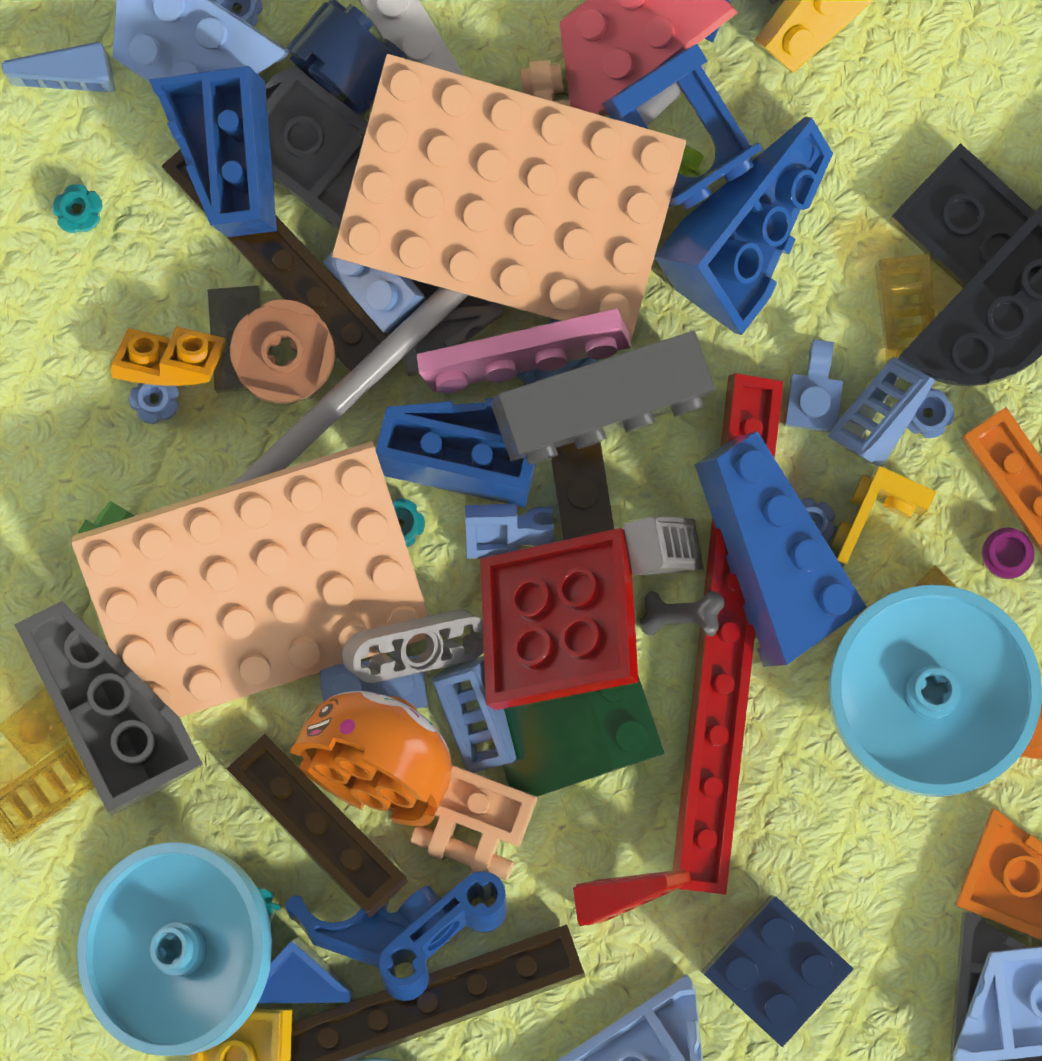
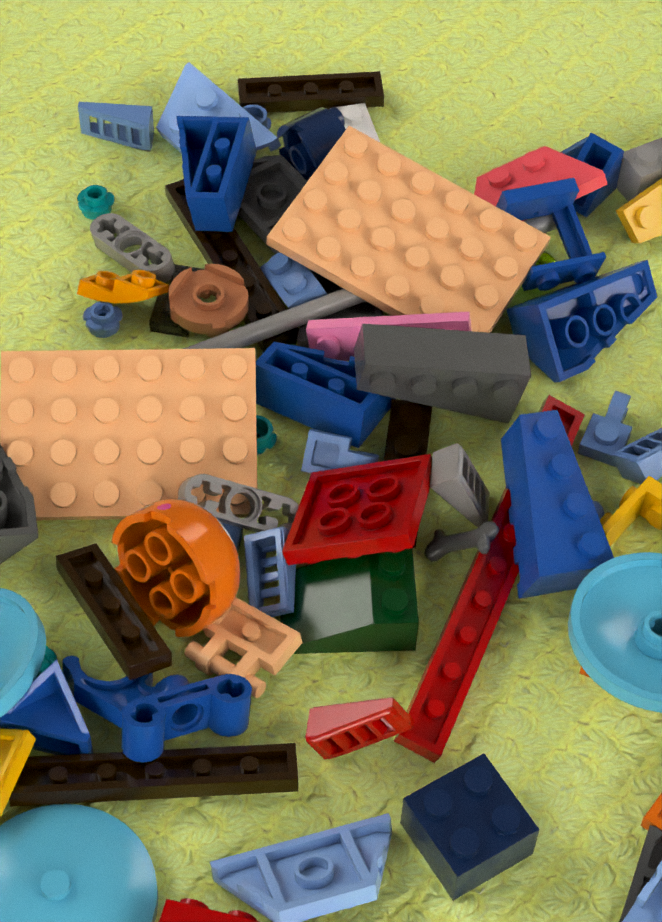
camera: 10 degrees right, 30 degrees down
none -> light grey beam [90,213,176,283]

